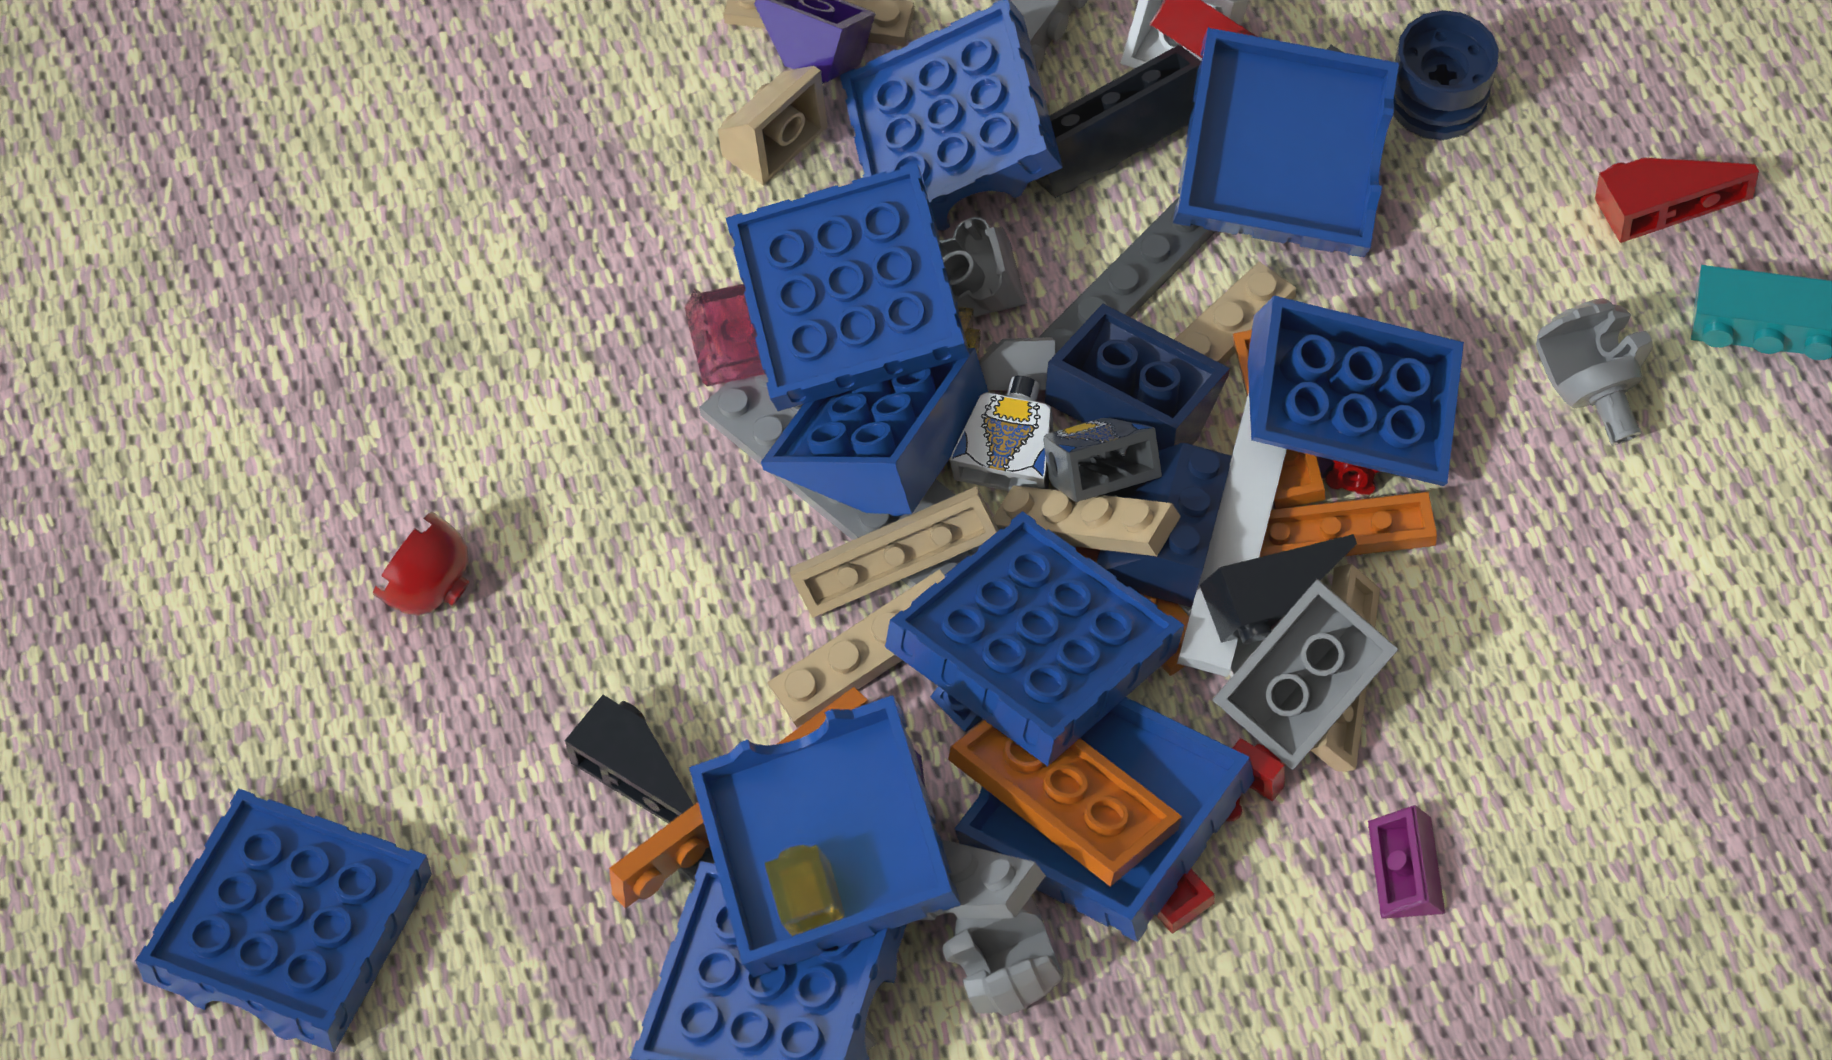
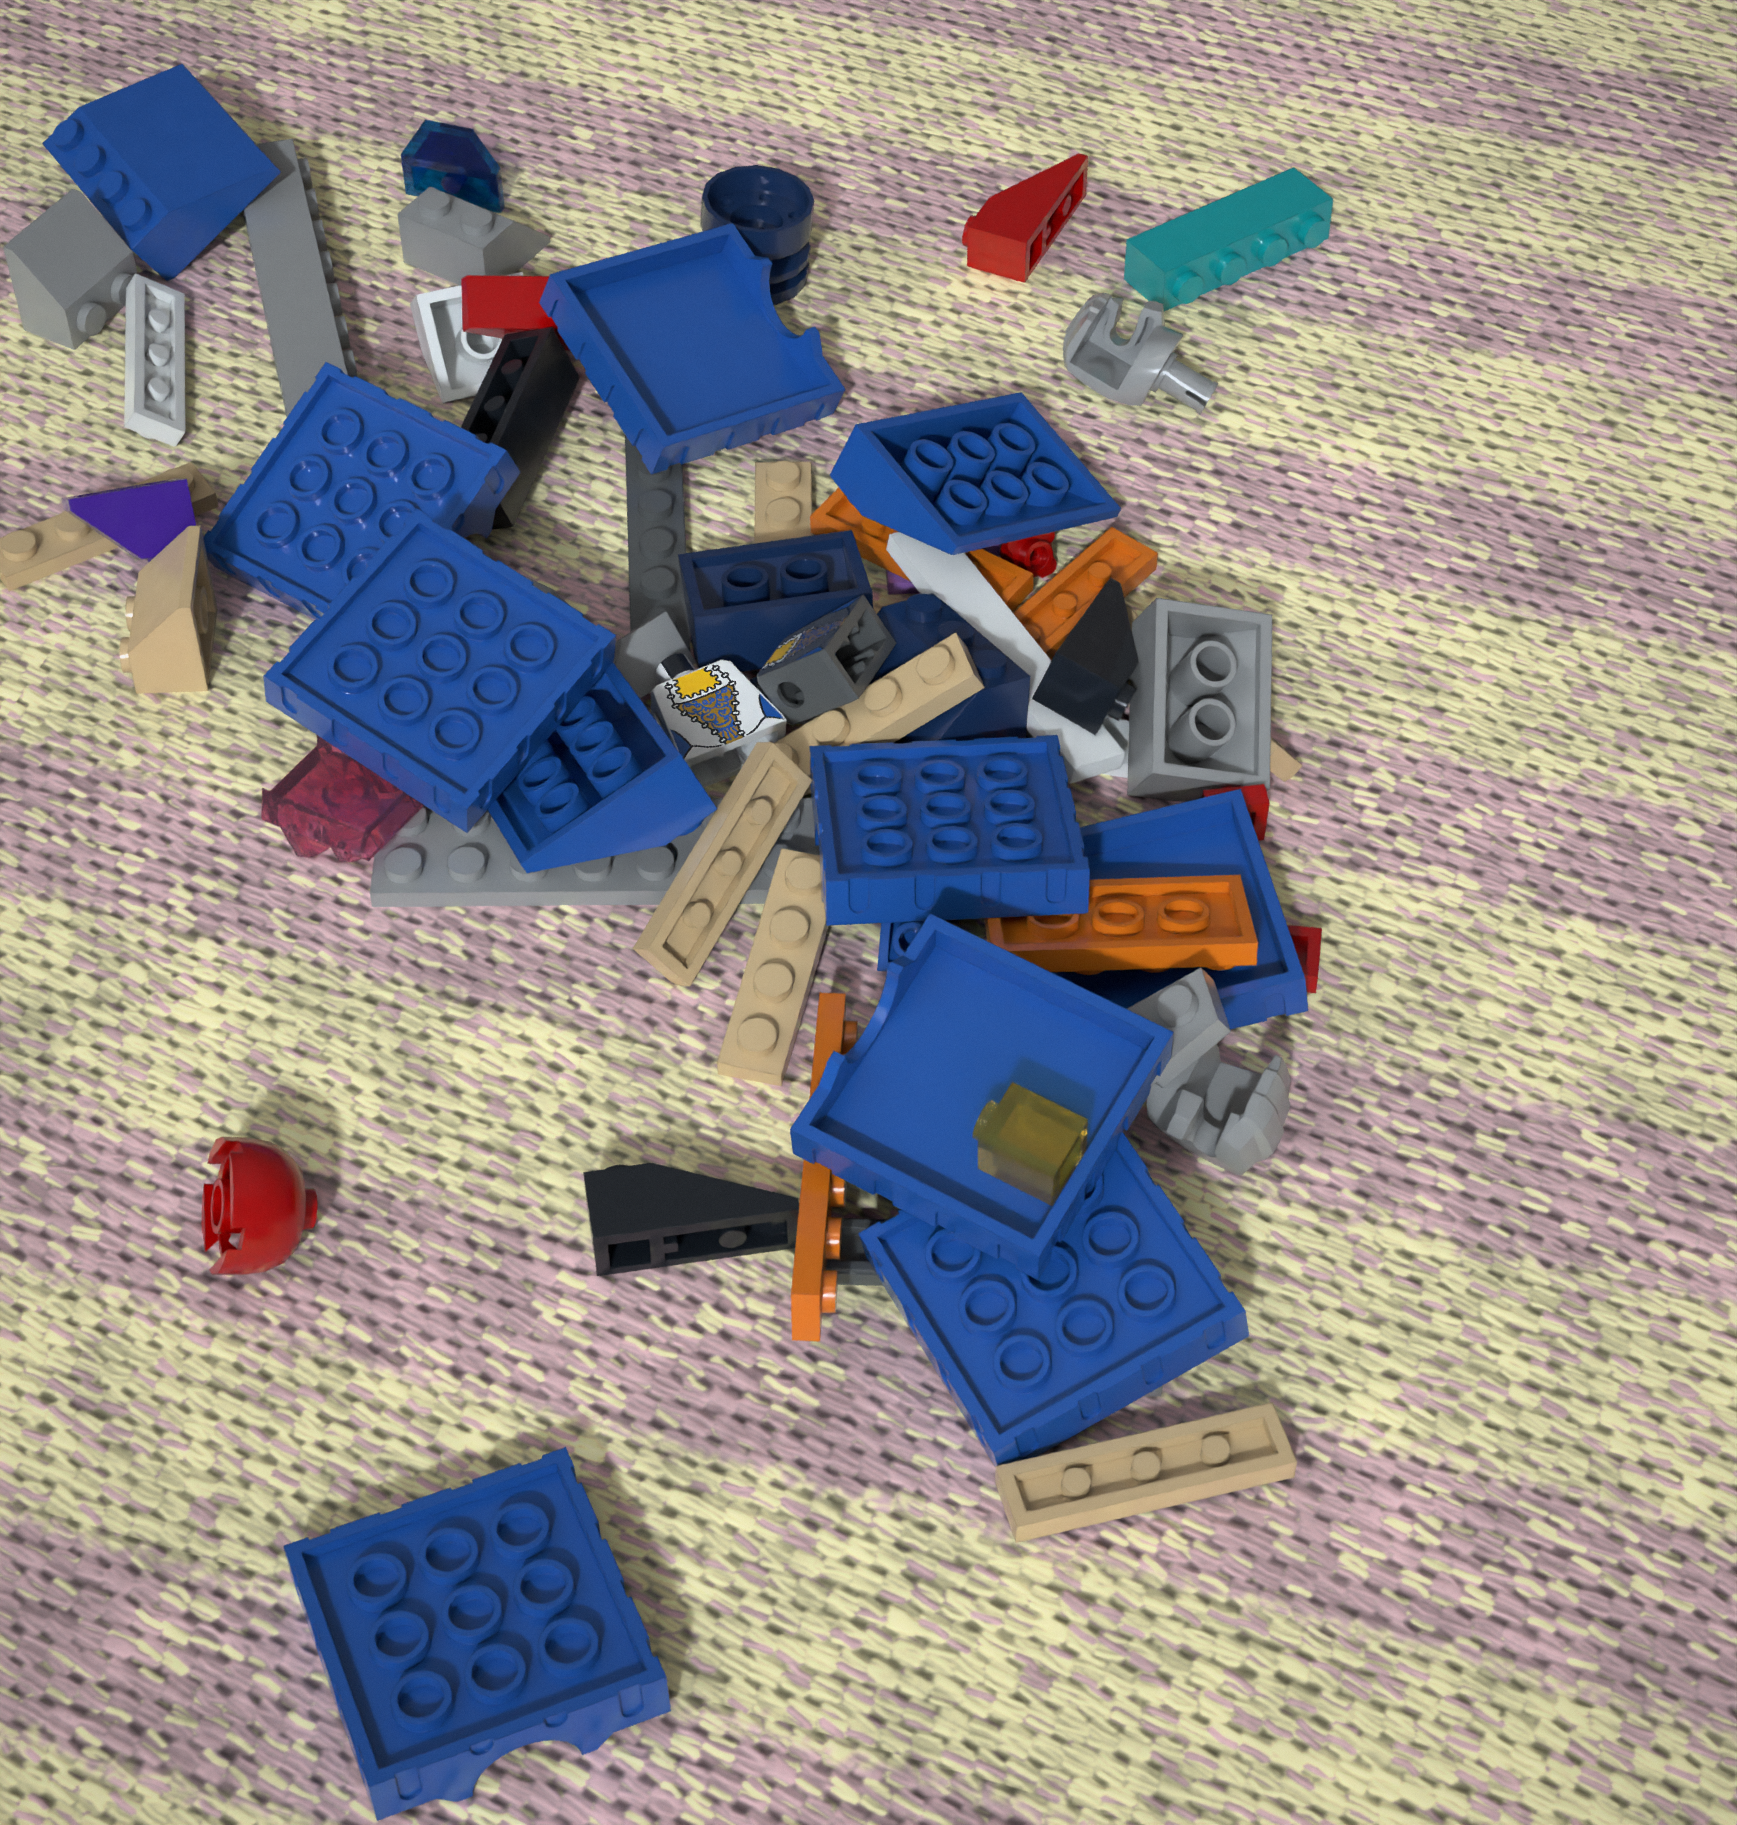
camera: 50 degrees left, 10 degrees down
magenta slope [1368,805,1445,919] -> none

